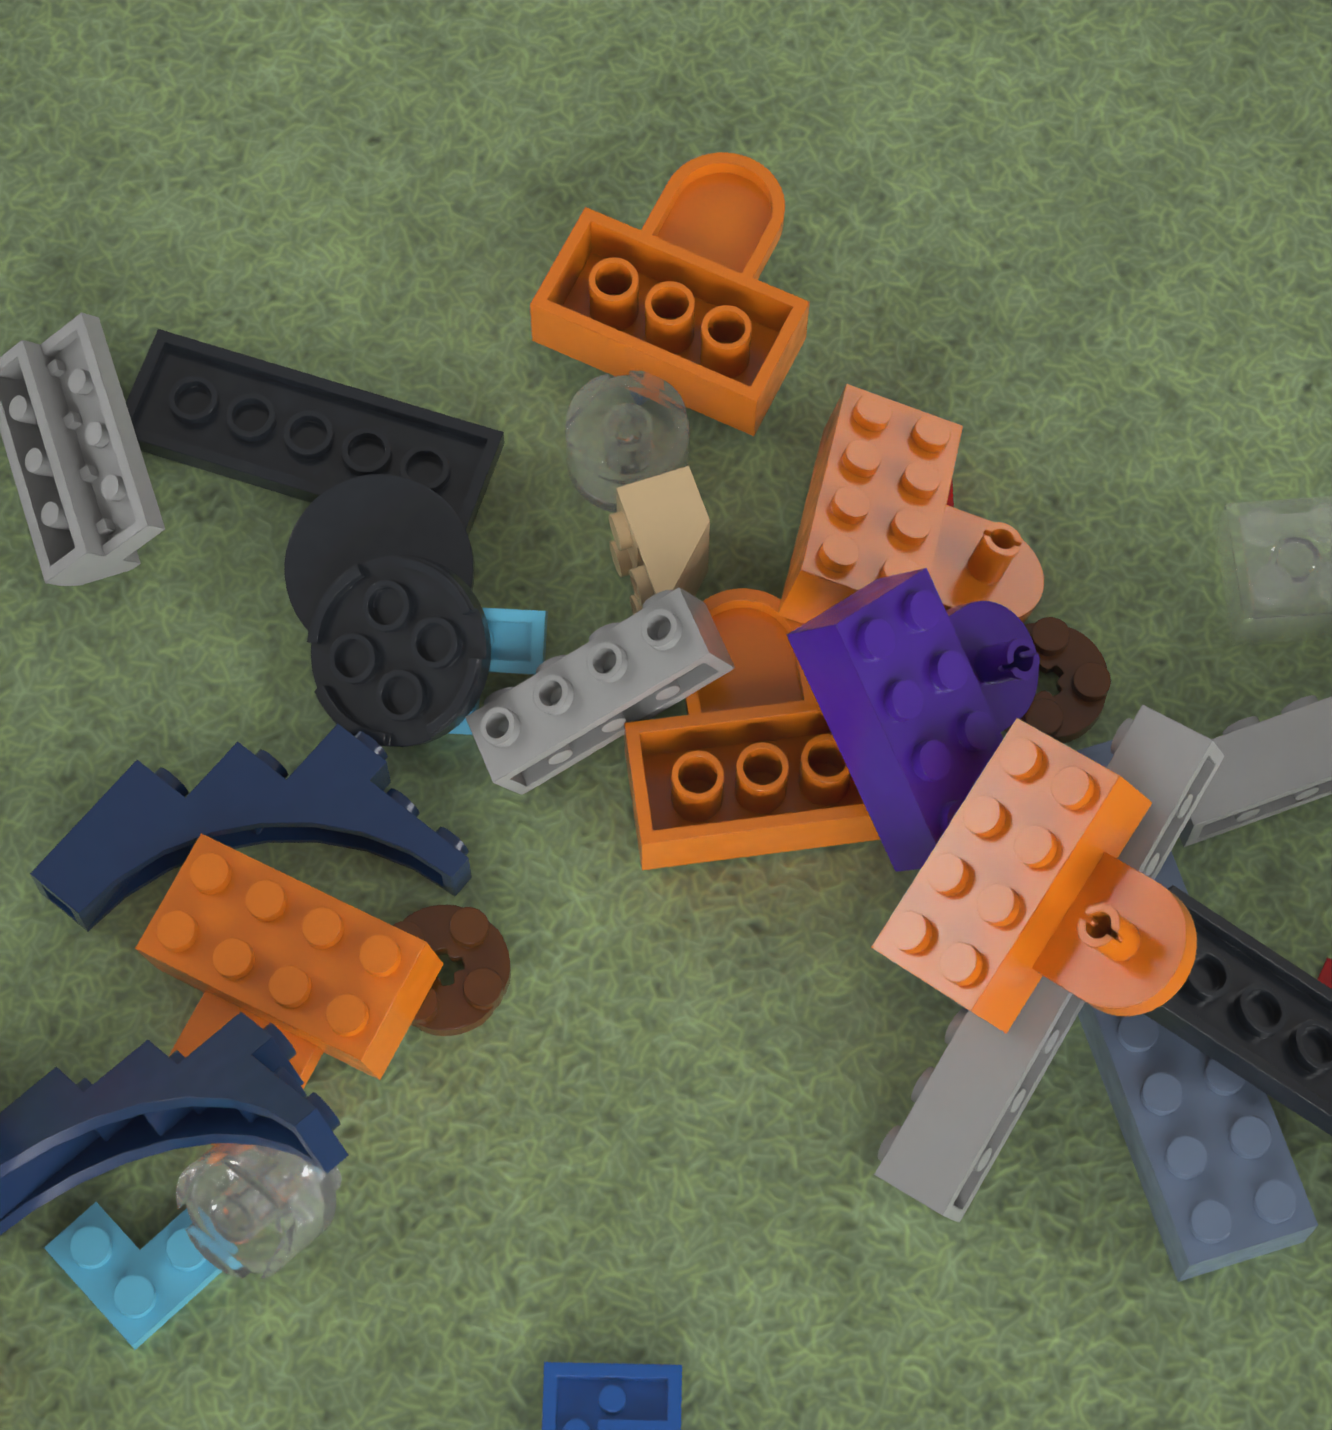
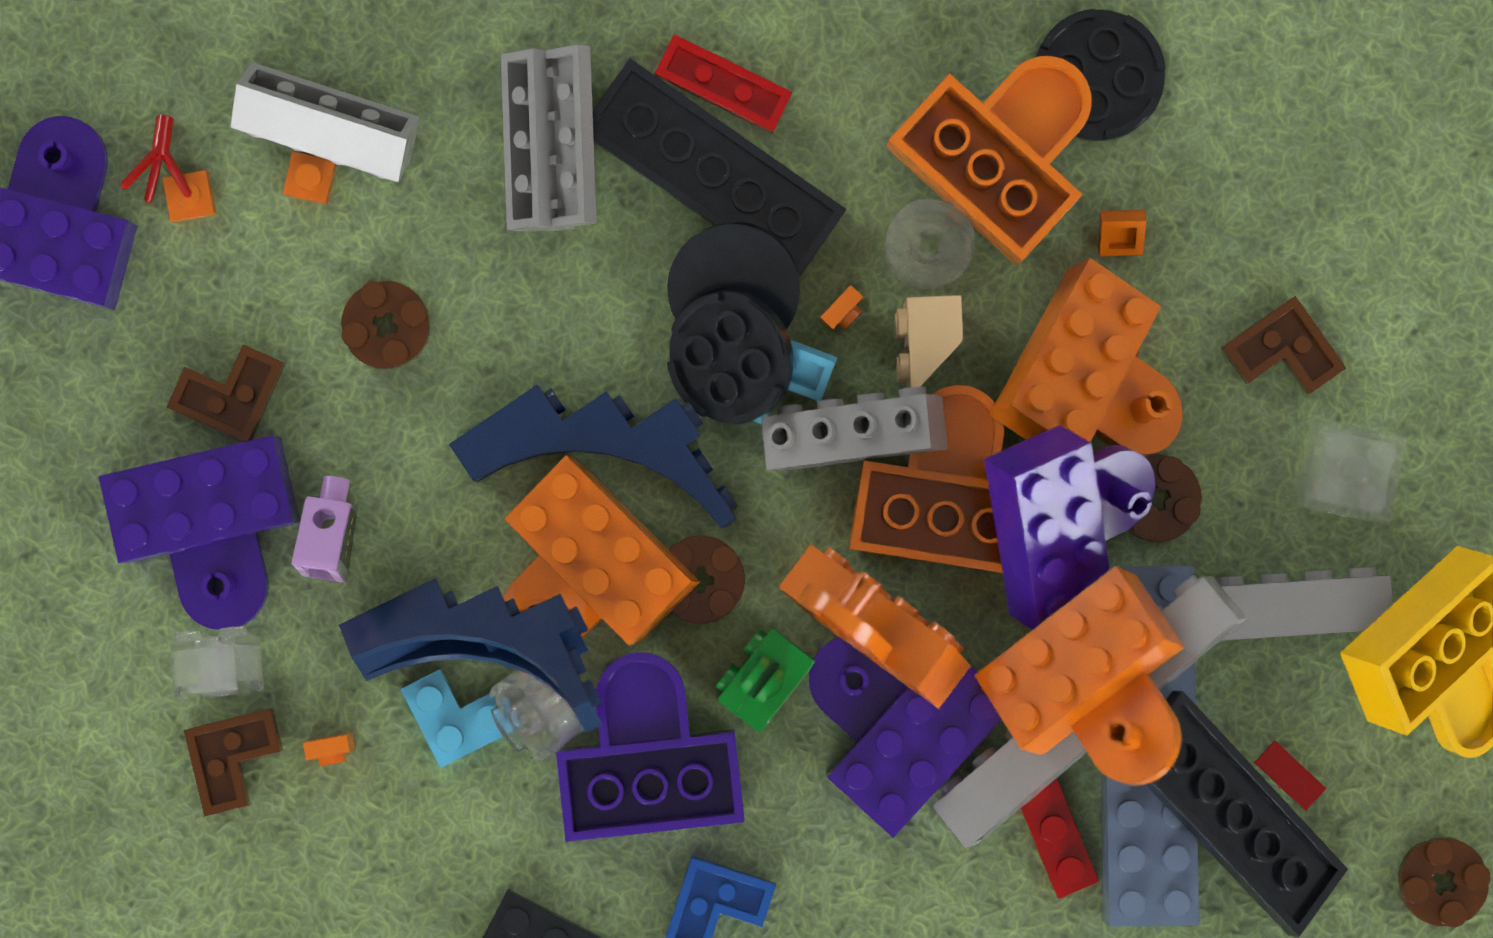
camera: 15 degrees right, 20 degrees up
none -> dark purple brick [556,652,745,842]
none -> red plate [654,34,793,134]
none -> green brick [716,626,815,733]
none -> orange brick [778,544,971,709]
none -> dark purple brick [809,637,1002,838]
none -> orange plate [819,285,863,332]
none -> red plate [1020,778,1099,899]
none -> black tile [1036,8,1166,141]
none -> orange plate [1098,210,1147,256]
none -> reddish brown plate [1221,296,1346,394]

